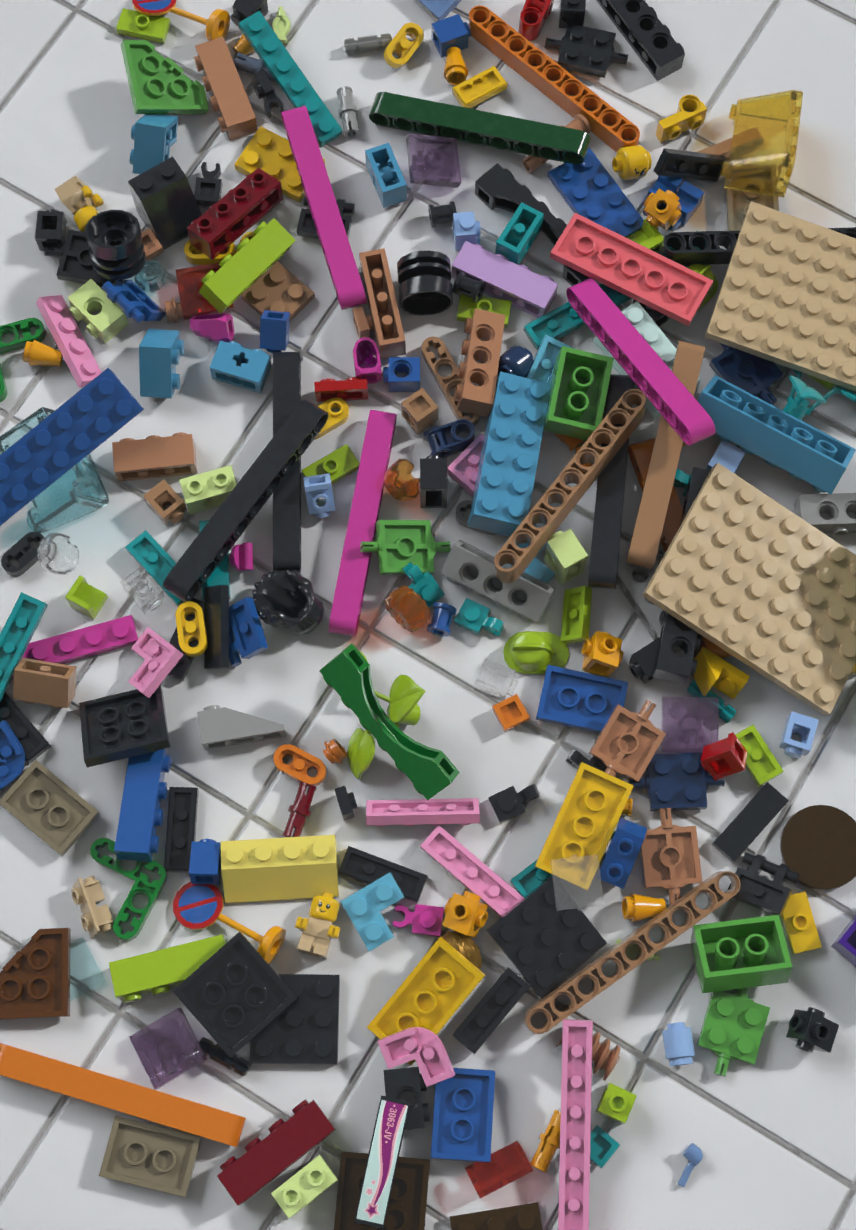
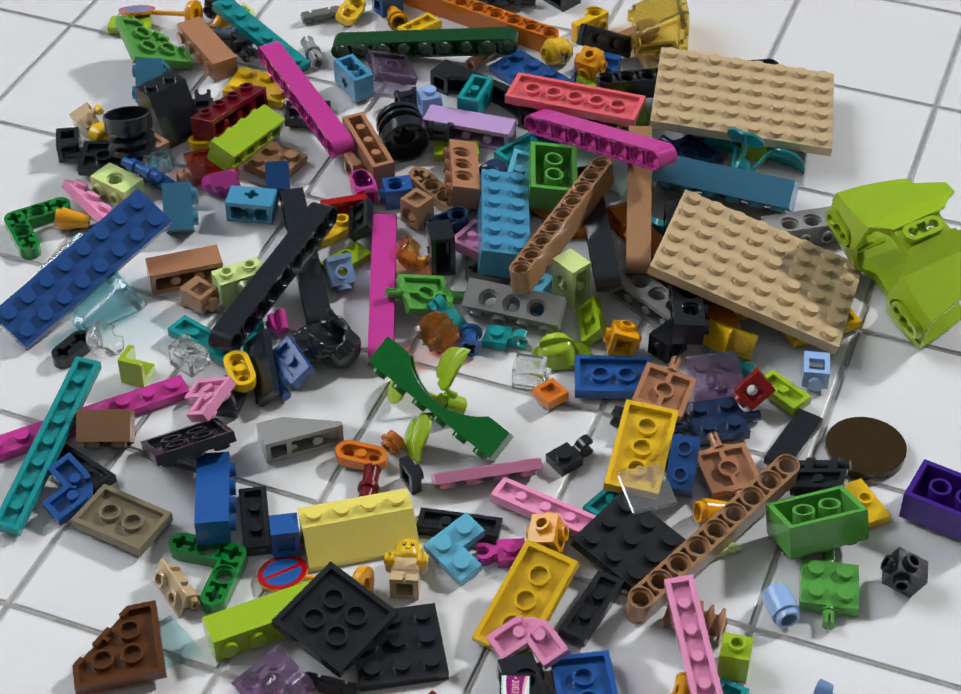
camera: 10 degrees left, 30 degrees down
none -> black plate [348,197,374,243]

